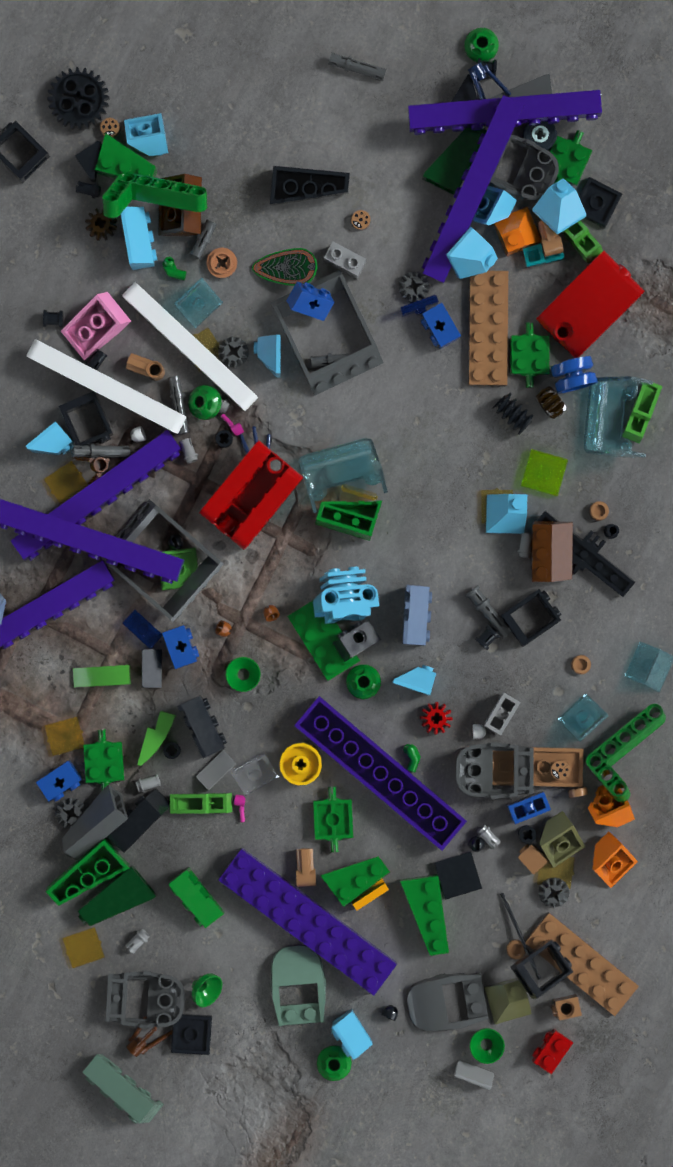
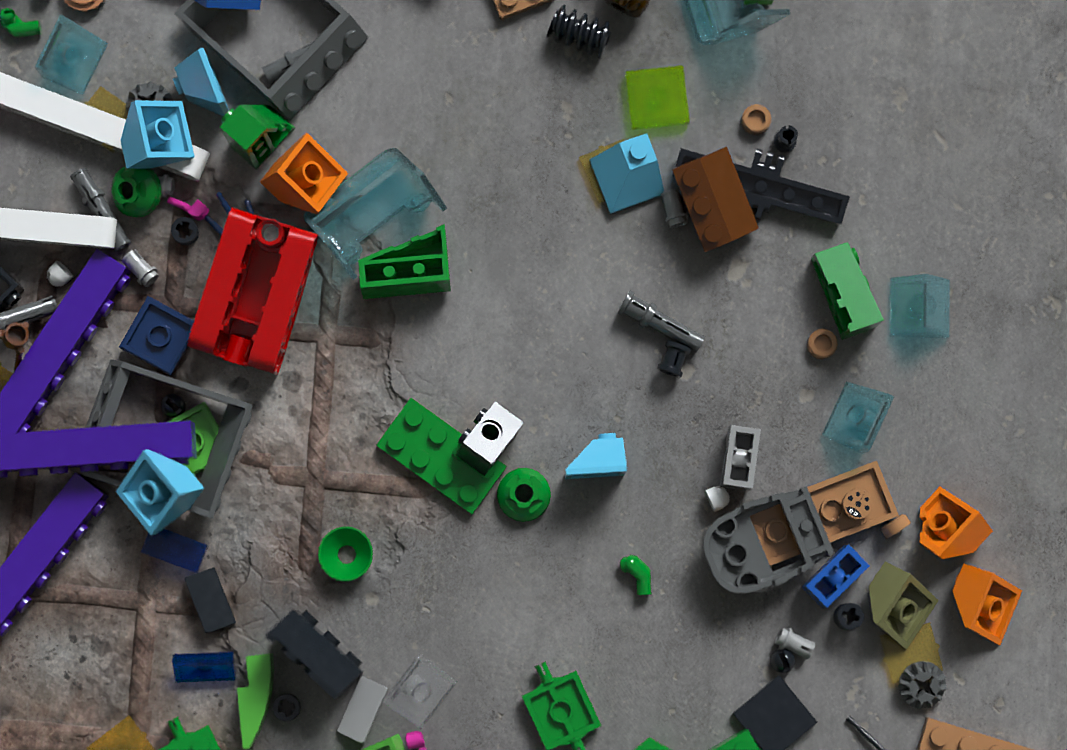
camera: 25 degrees left, 5 degrees down
bright green slope [73,665,131,687] -> none
medium nougat piece [126,353,165,381] -> none
blue brick [162,625,200,669] -> none
dark orange hinge [215,620,232,637] -> none
dark orange hinge [263,605,280,622] -> none
yellow wheel [280,742,322,786] -> none
dark purple brick [294,696,467,851] -> none
medium azure piece [313,567,379,624] -> none
clear yellow piece [341,484,378,501] -> none
sand blue wedge [402,585,432,646] -> none
red gear [420,702,453,735] -> none
black window [500,589,562,647] -> none
medium nougat brick [518,844,549,875] -> none
green beam [586,704,666,802] -> none
none -> medium azure slope [116,450,204,535]
none -> dark blue plate [119,296,194,376]
none -> medium azure slope [120,100,195,169]
none -> clear blue plate [172,652,236,683]
none -> green wedge [220,105,296,170]
none -> orange slope [260,133,348,214]
none -> wedge [811,242,884,340]

